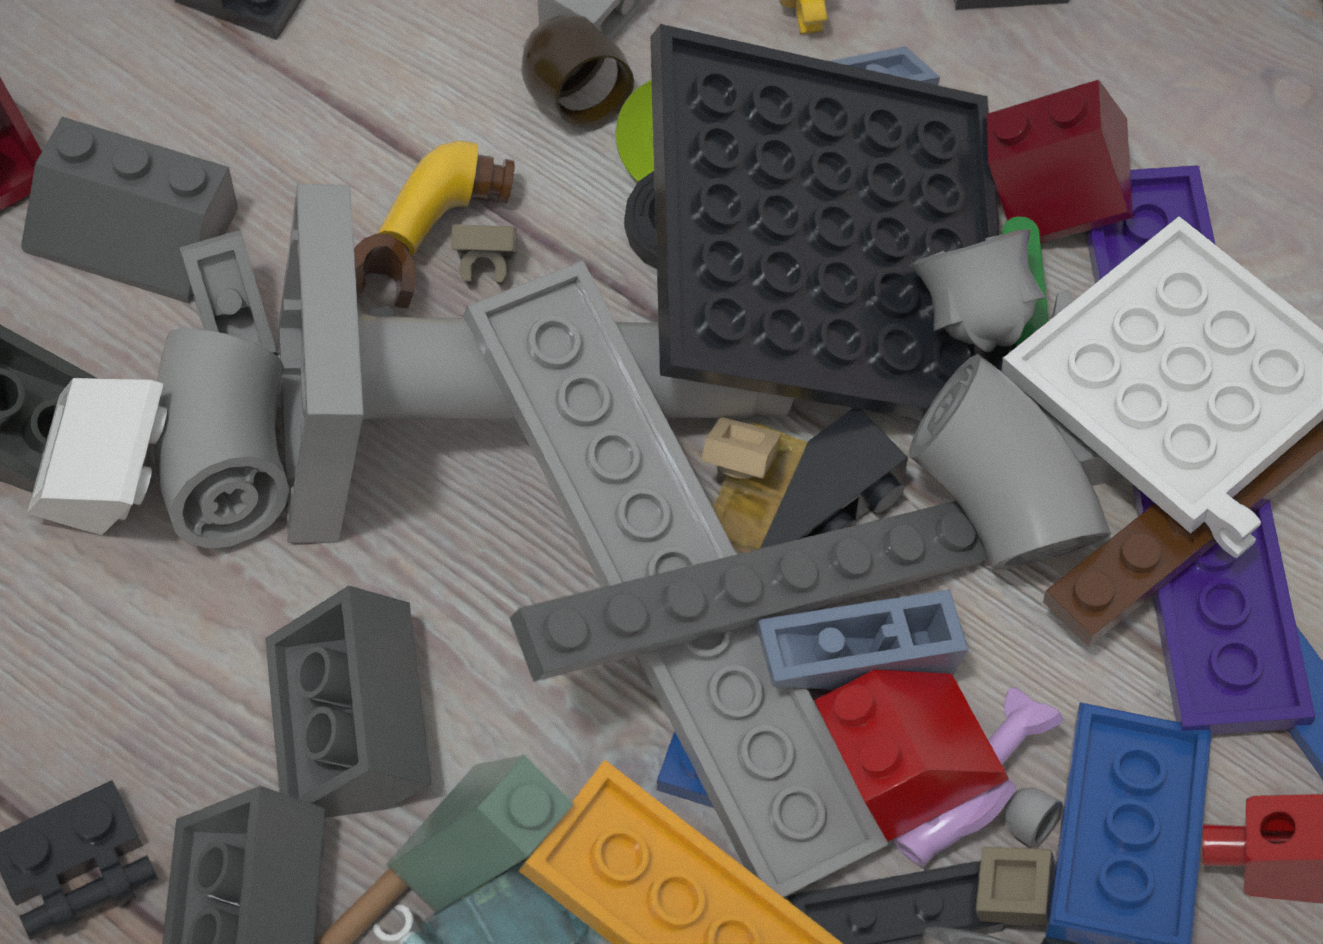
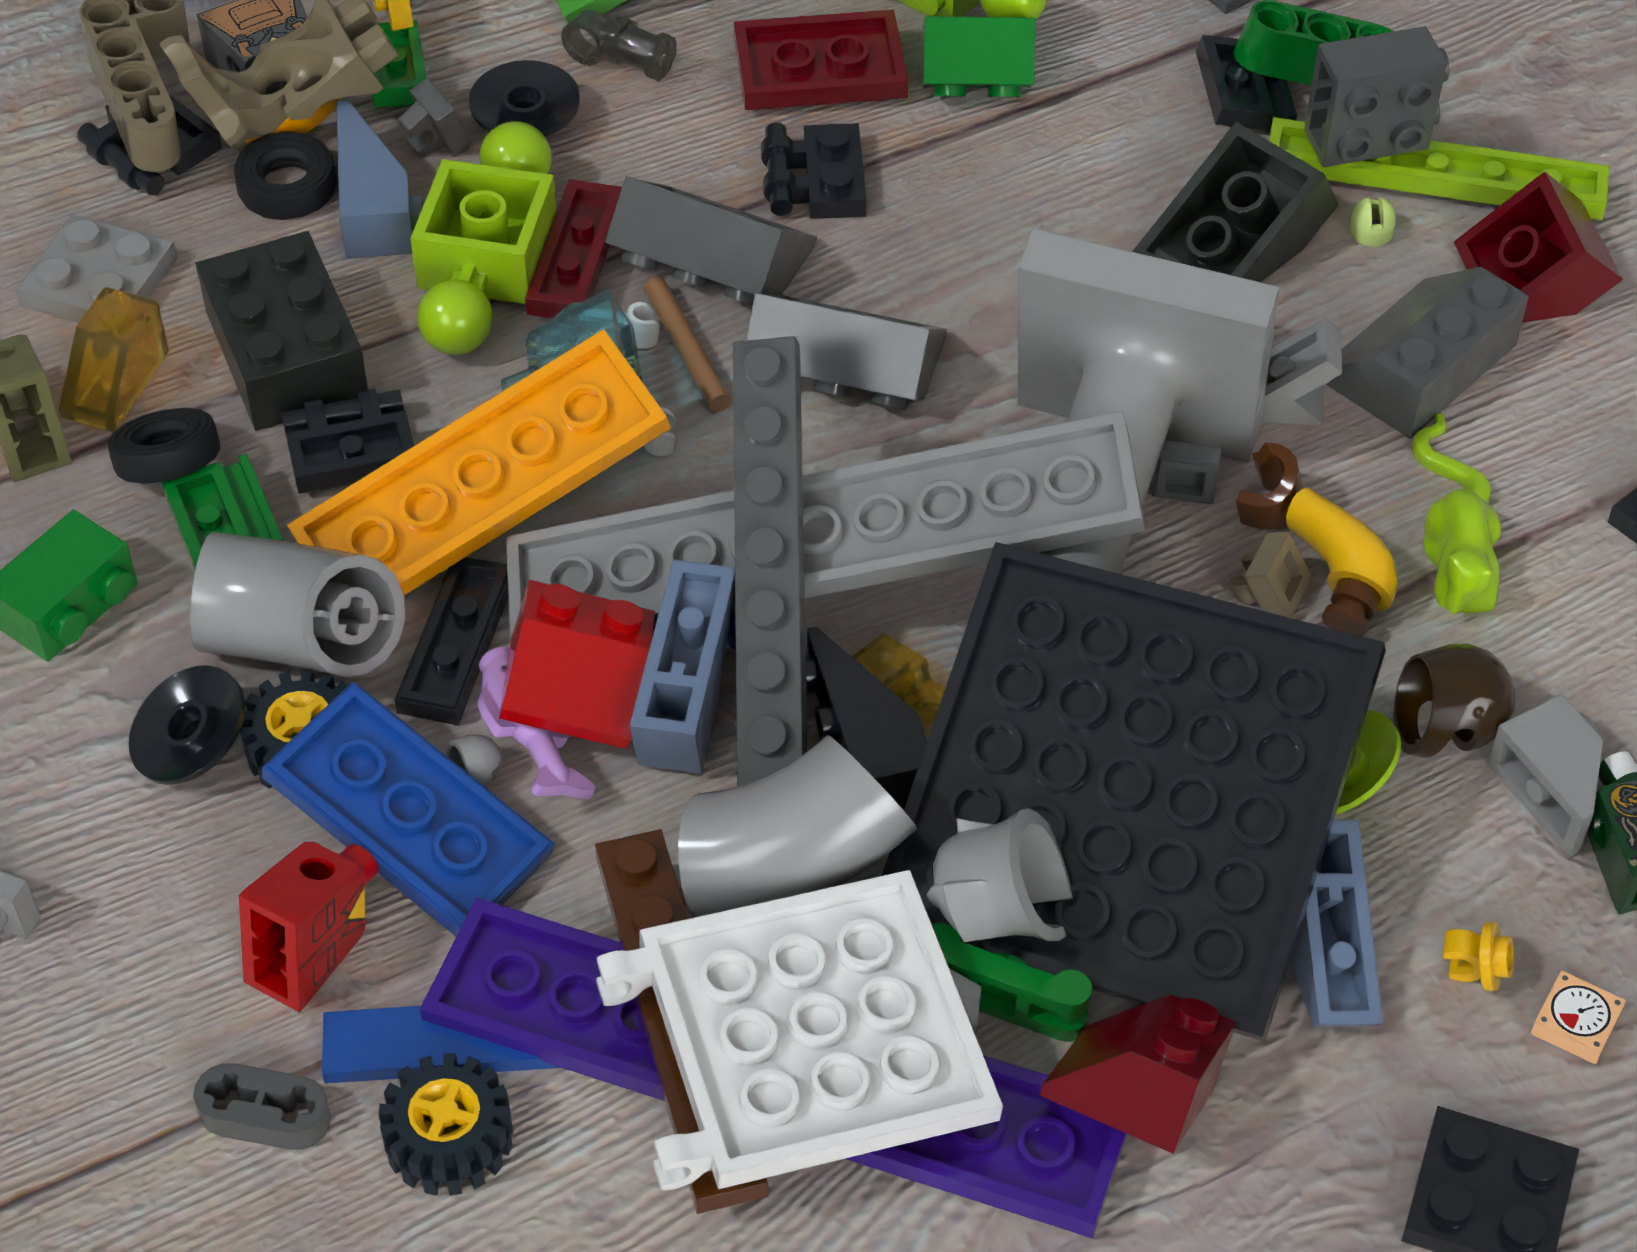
camera: 115 degrees right, 10 degrees down
white slope [27,378,167,536] -> none
sand green slope [386,755,574,912] -> none
tan plate [701,416,782,479] -> none
dark tan tile [976,846,1055,926] -> none
none -> lime animal [1411,413,1501,614]

